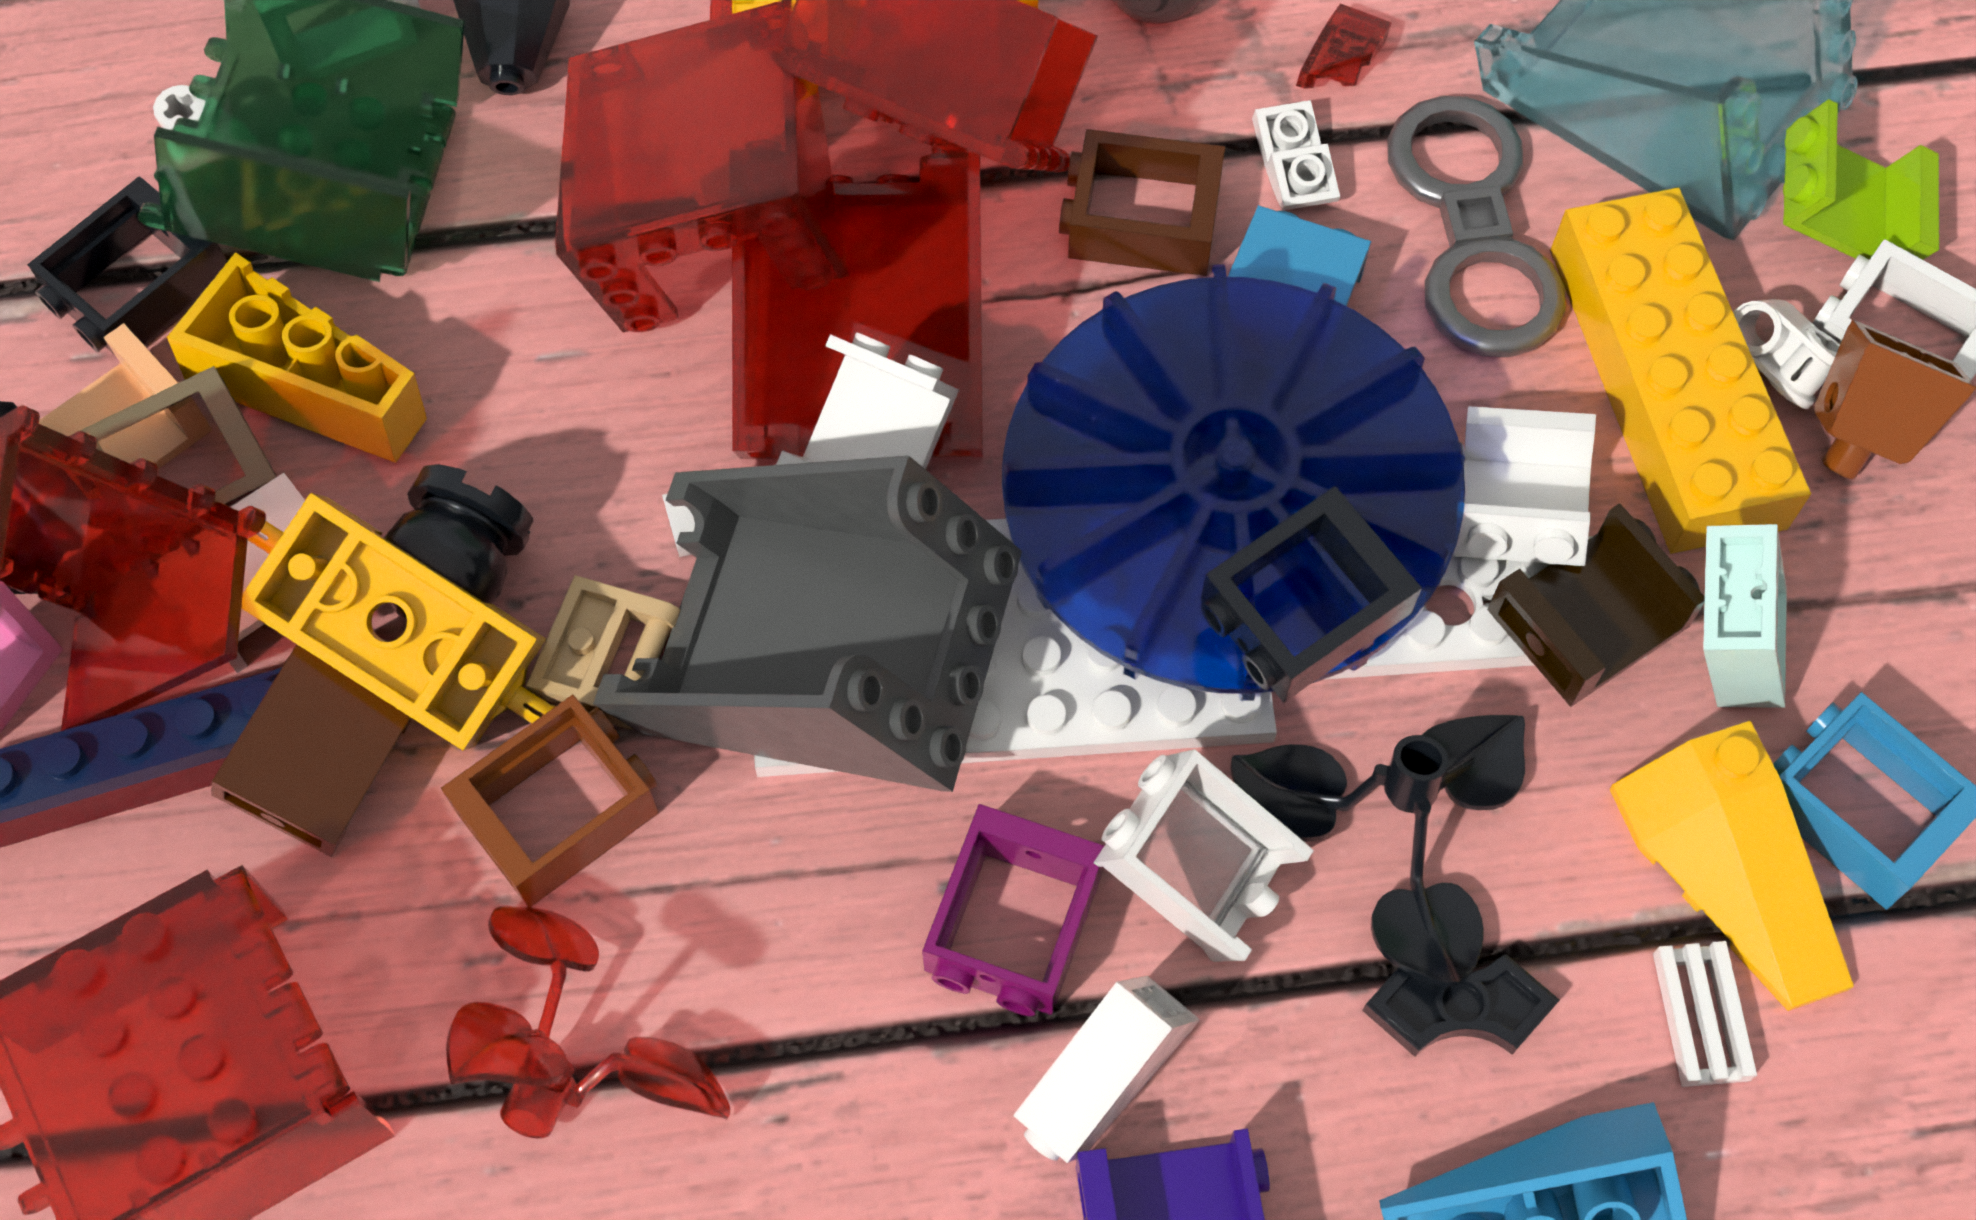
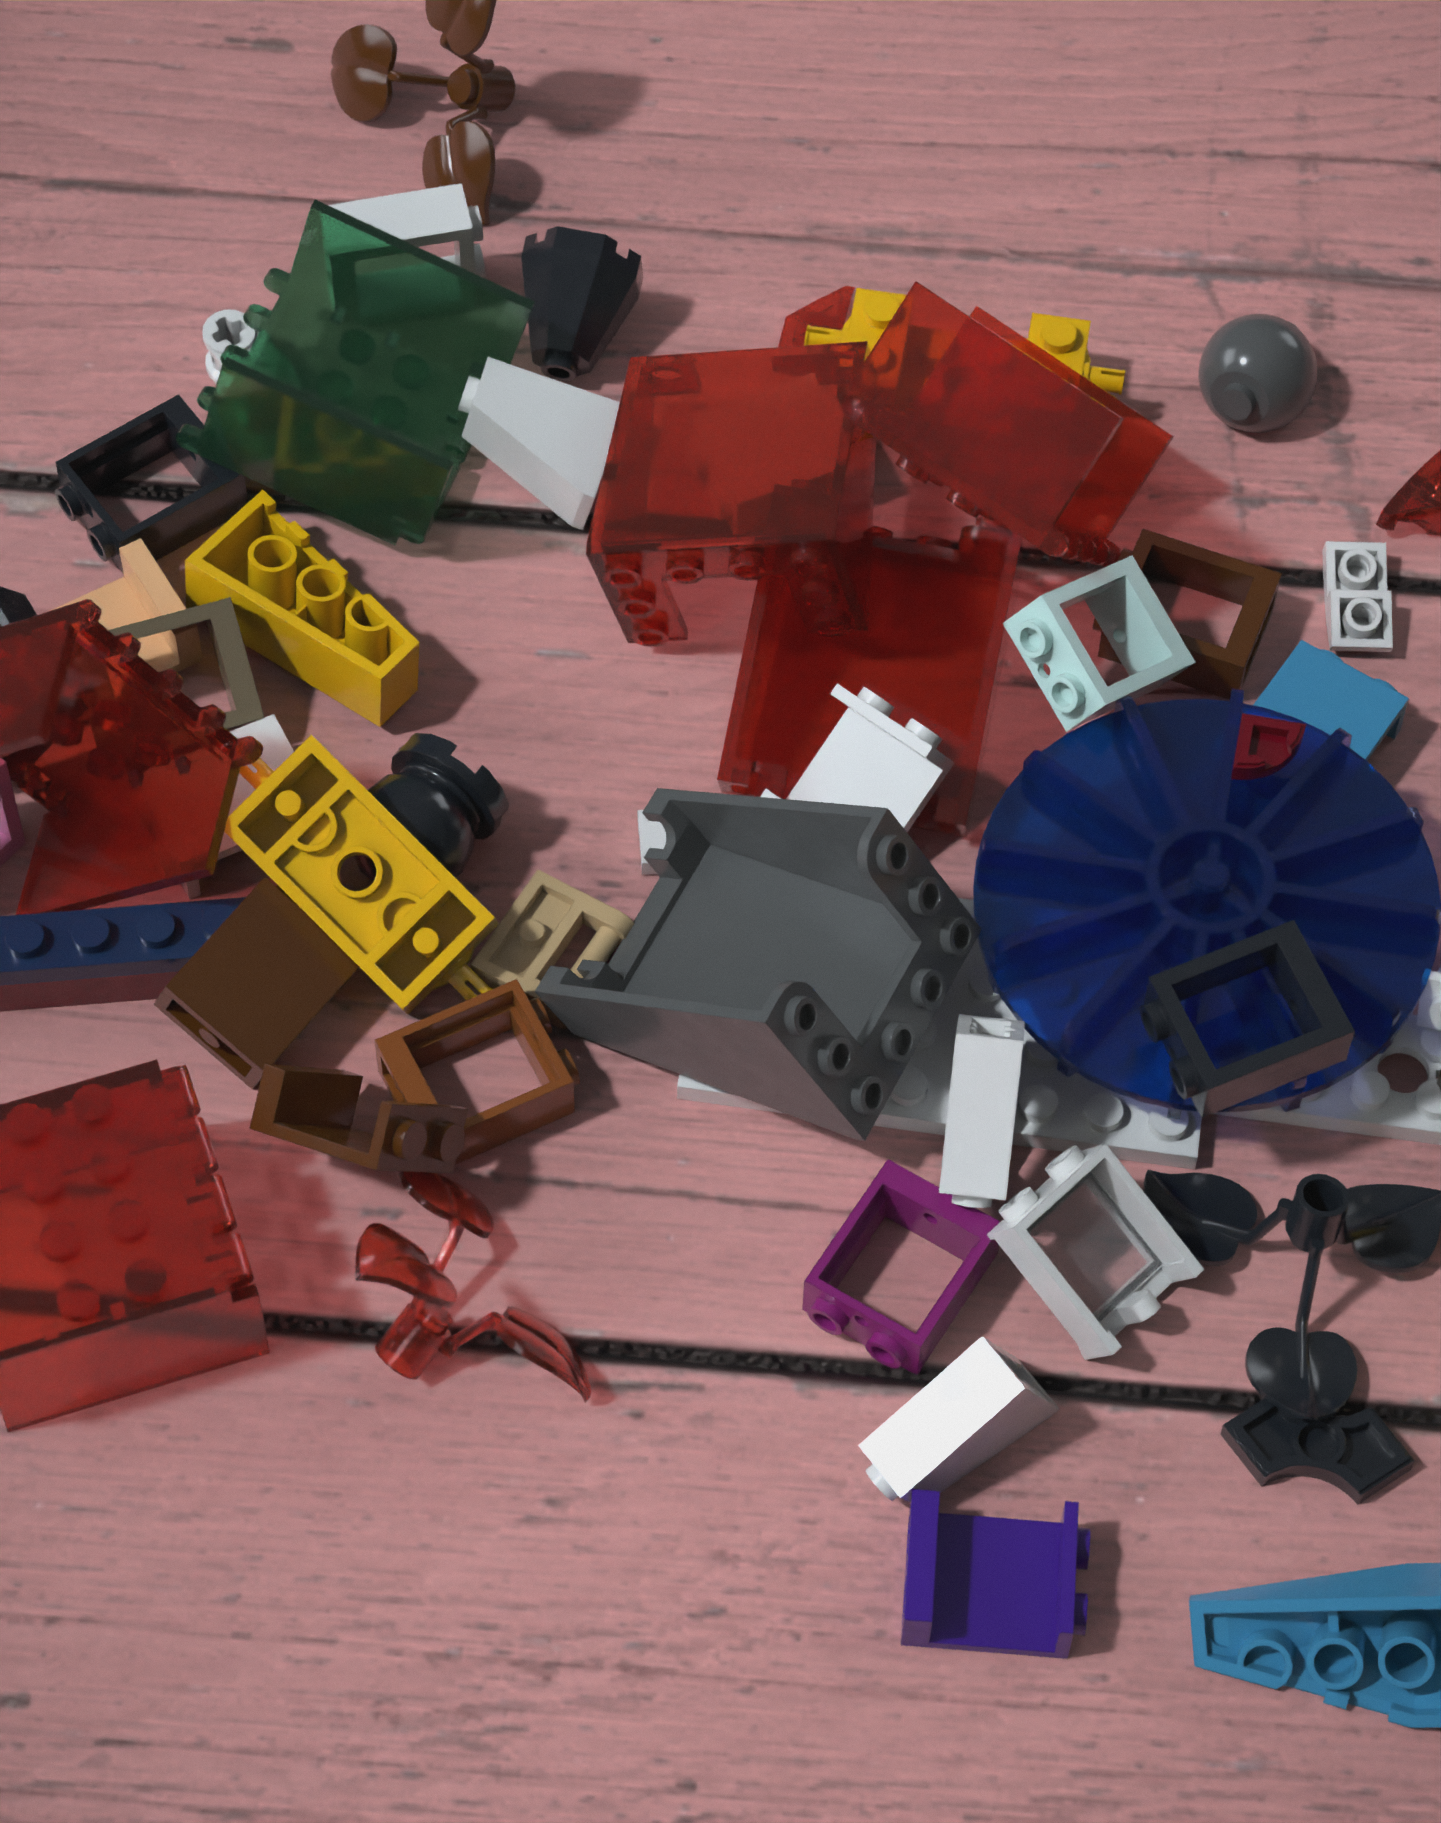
camera: 10 degrees right, 5 degrees down
none -> reddish brown panel [249,1064,468,1173]
none -> white slope [458,357,624,530]
none -> white window [939,1014,1025,1208]
none -> light aqua window [1002,555,1196,732]
none -> dark red tile [1231,713,1306,780]

